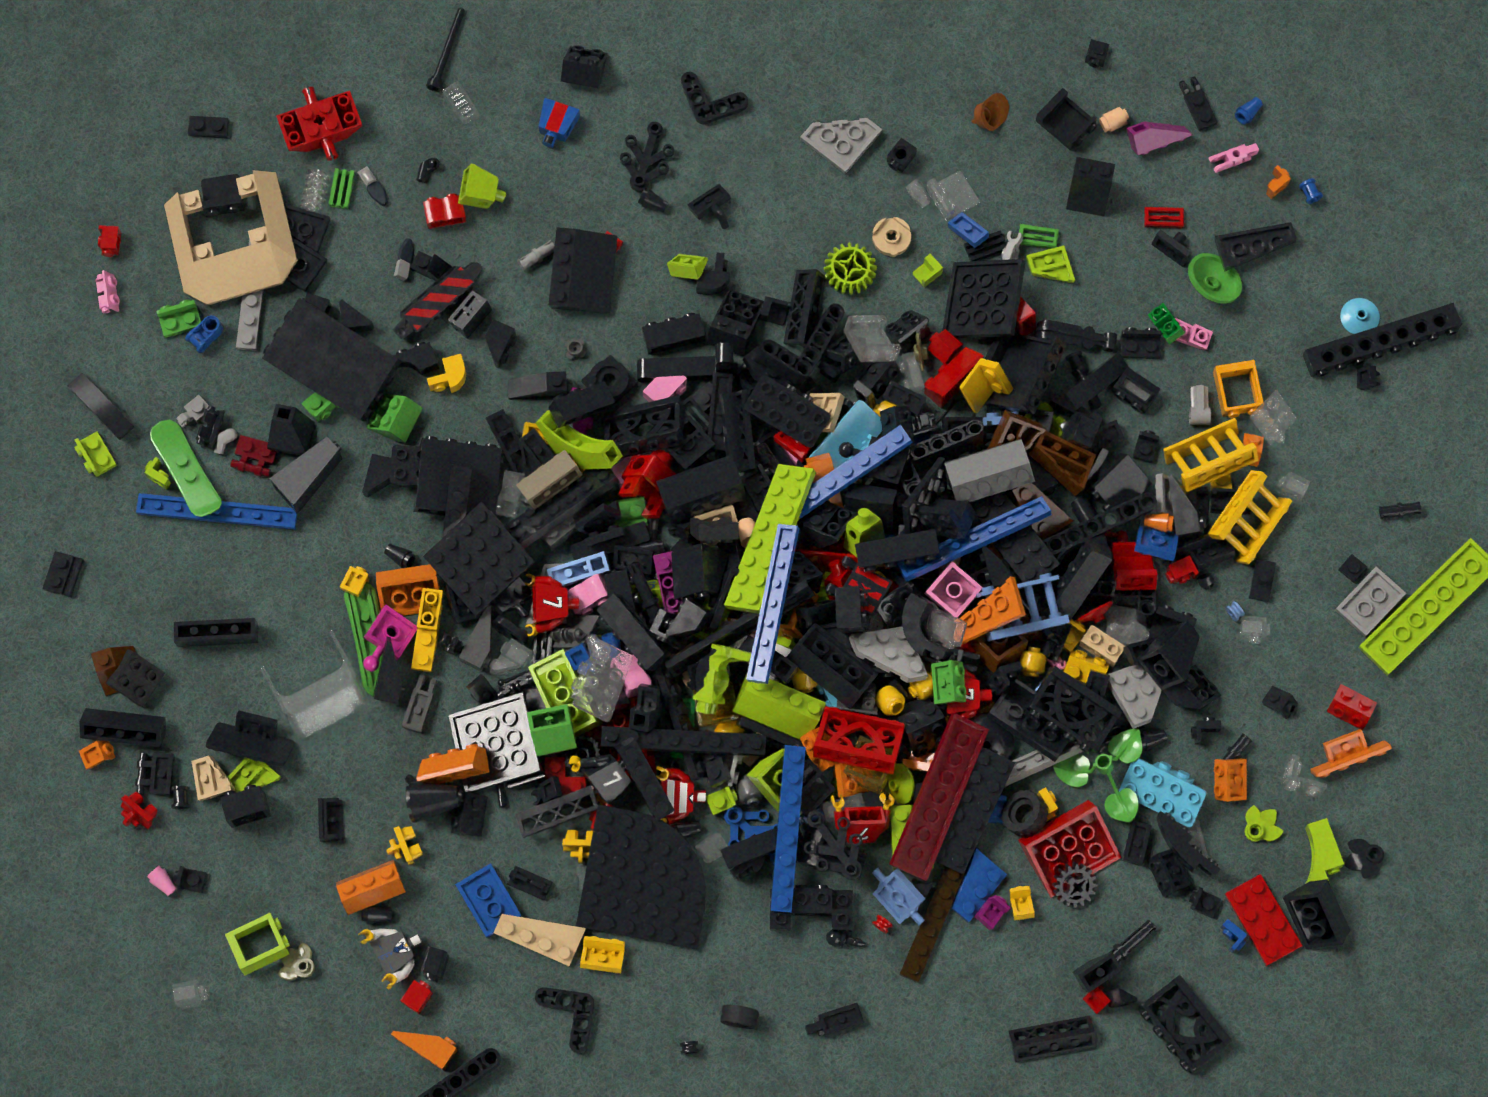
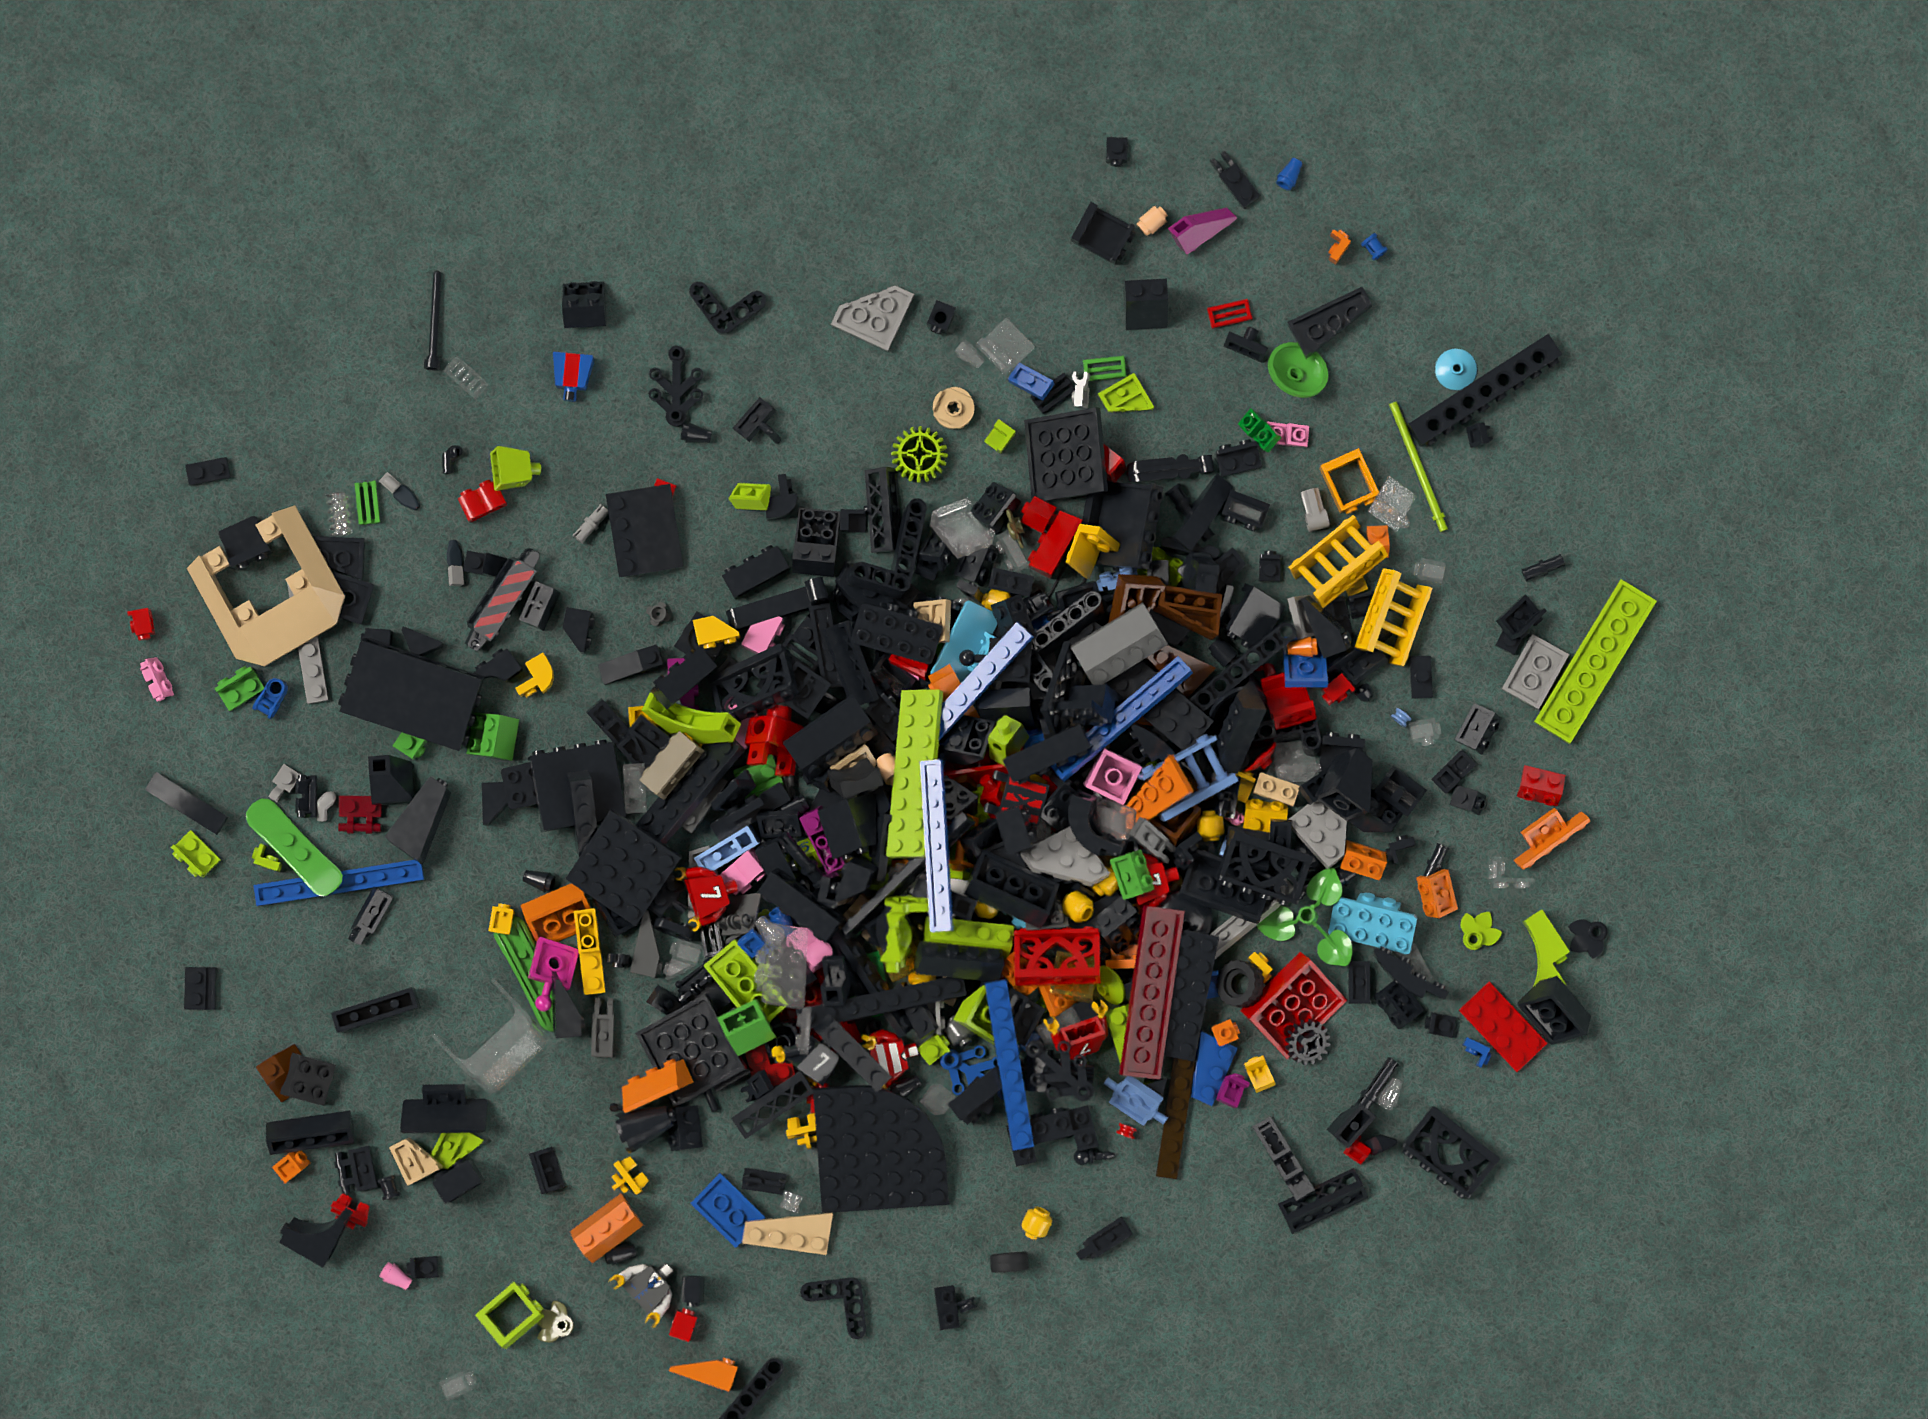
camera: 15 degrees left, 10 degrees up
red slope [276,87,363,161] -> none
yellow bracket [580,936,625,974] -> none
dark orange piece [971,93,1009,131] -> none
bright pink hinge [1209,143,1259,173] -> none
none -> black arch [279,1208,353,1268]
none -> black hinge [348,887,393,945]
none -> yellow slope [693,616,740,649]
none -> clear wheel [779,1190,804,1213]
none -> clear plate [796,1007,811,1055]
none -> black brick [914,941,1004,982]
none -> black hinge [934,1285,960,1330]
none -> yellow head [1021,1206,1052,1240]
none -> dark grey hinge [1129,817,1176,863]
none -> orange bracket [1211,1019,1240,1046]
none -> black slope [1252,1116,1316,1203]
none -> orange bracket [1340,840,1387,880]
none -> black window [1374,765,1427,817]
none -> clear cone [1377,1078,1403,1111]
none -> lime bar [1389,401,1448,532]
none -> black slope [1431,749,1477,794]
none -> bracket [1454,703,1501,755]
none -> black bracket [1496,594,1547,640]

